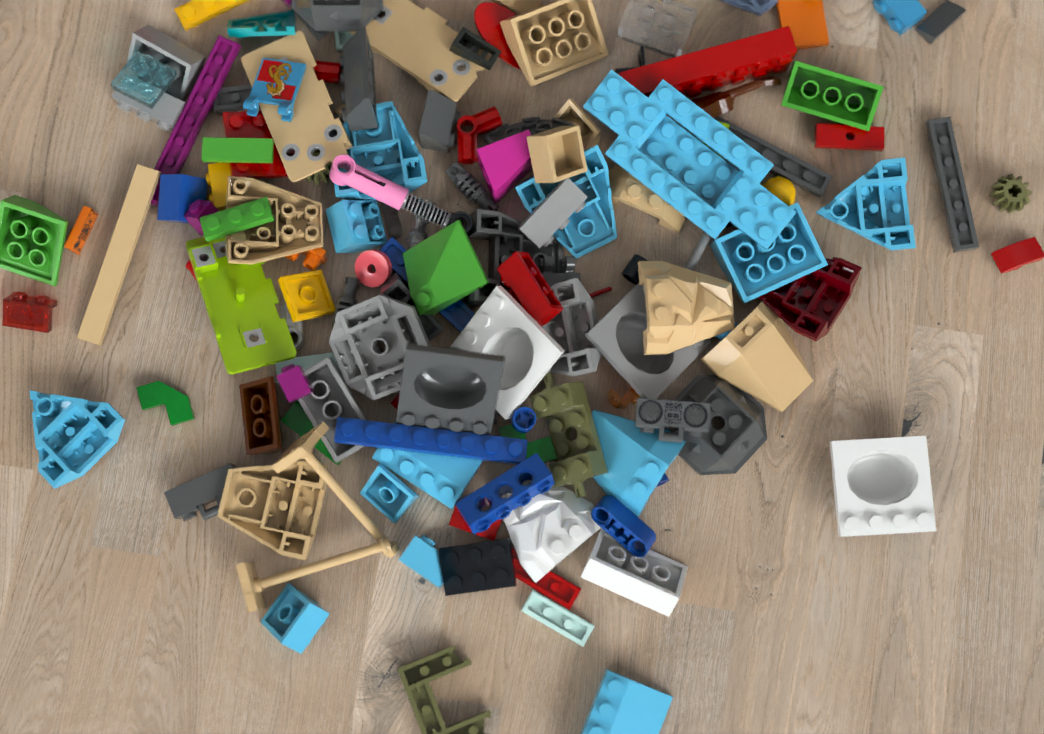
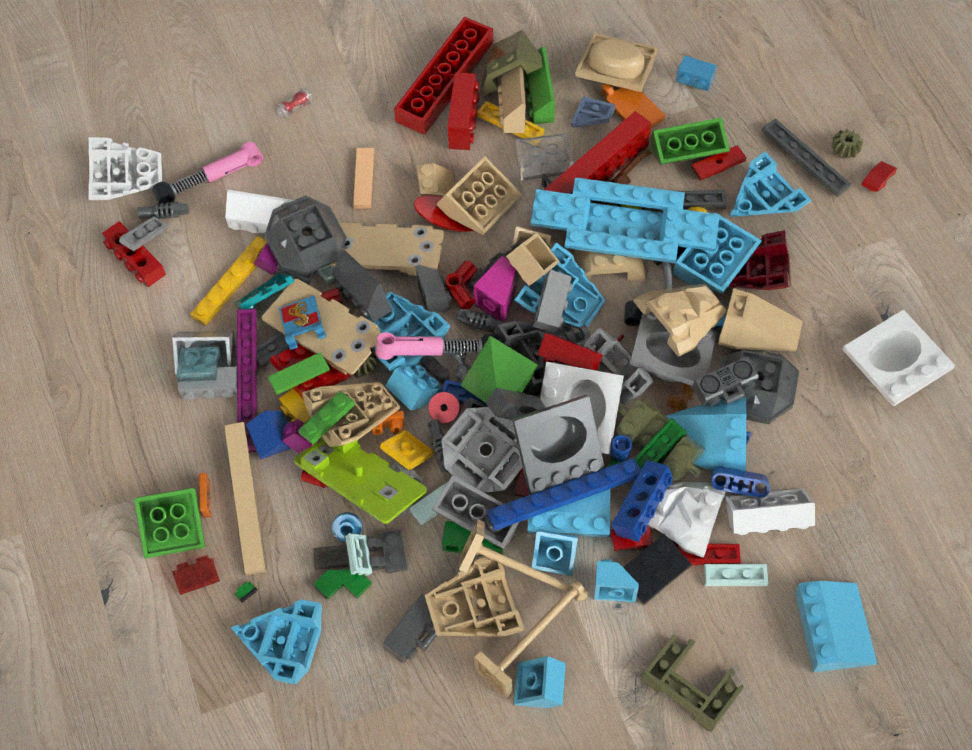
camera: 25 degrees left, 20 degrees down
reddish brown slope [239,376,284,455] -> none
magenta brick [277,364,314,402] -> none
pearl dark grey slope [449,27,502,70] -> none
dark grey slope [915,0,966,45] -> none
none -> green piece [234,581,258,603]
none -> clear smoke plate [313,545,350,570]
none -> dark azure plate [332,512,362,542]
none -> light aqua tile [345,533,372,576]
none -> dark grey plate [367,530,407,574]
none -> dark grey piece [486,387,546,420]
none -> green tile [634,418,687,469]

